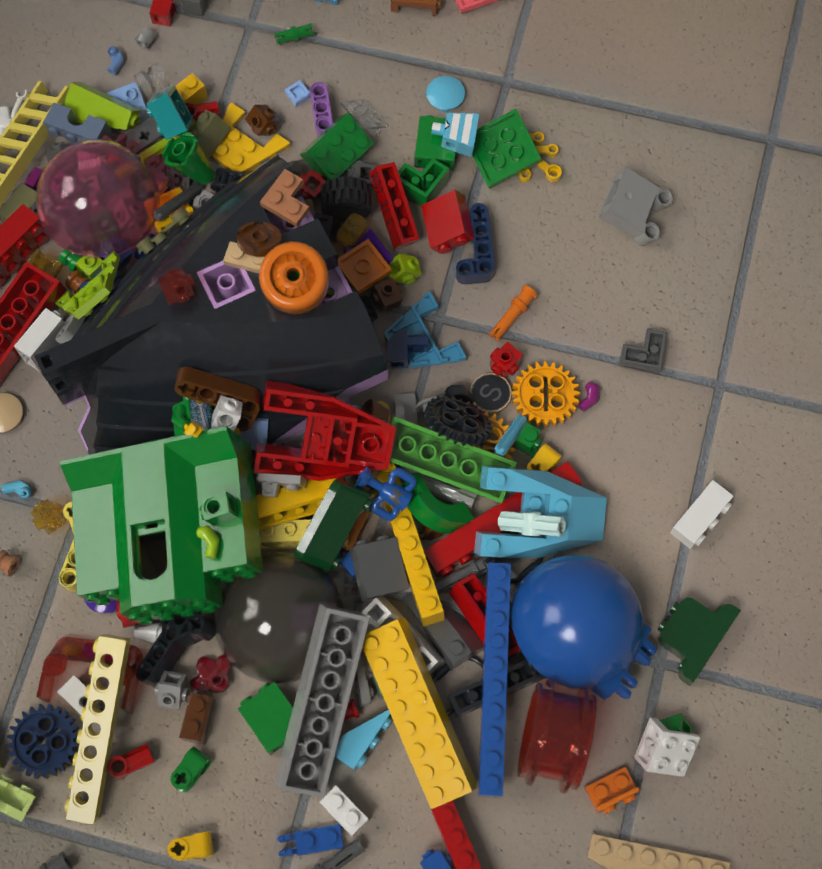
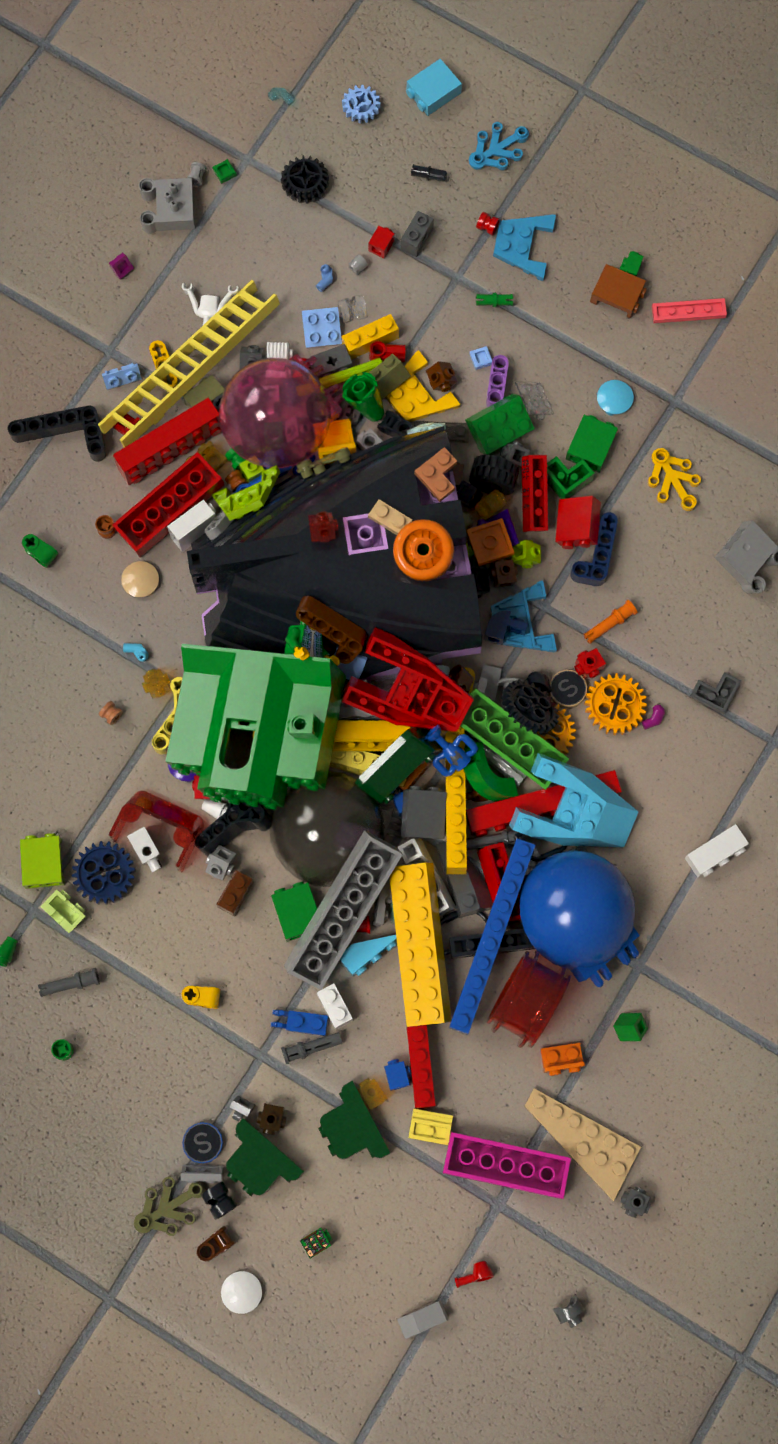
camera: 15 degrees right, 5 degrees up
magenta tile [24,166,48,193] -> none
sand blue arch [43,102,111,151] -> none
lime slope [64,81,141,130] -> none
light yellow brick [65,634,131,824] -> none
red piece [107,744,155,779] -> none
teal brick [147,85,194,140] -> none
dark grey axle [153,182,203,222] -> none
green piece [170,746,212,792] -> none
dark red plate [190,655,231,693] -> none
lime arm [197,525,220,559] -> none
white brick [210,396,242,431] -> none
reddish brown tile [237,221,282,257] -> none
light grey hinge [257,473,307,498] -> none
red brick [300,170,326,201] -> none
medium azure torso [431,113,479,157] -> none
green plate [472,109,542,189] -> none
medium azure axle [494,415,527,457] -> none
light aqua piece [498,511,566,536] -> none
green brick [515,423,544,458] -> none
yellow piece [527,443,563,472] -> none
white bracket [634,717,700,777] -> none
dark green brick [657,598,741,686] -> none

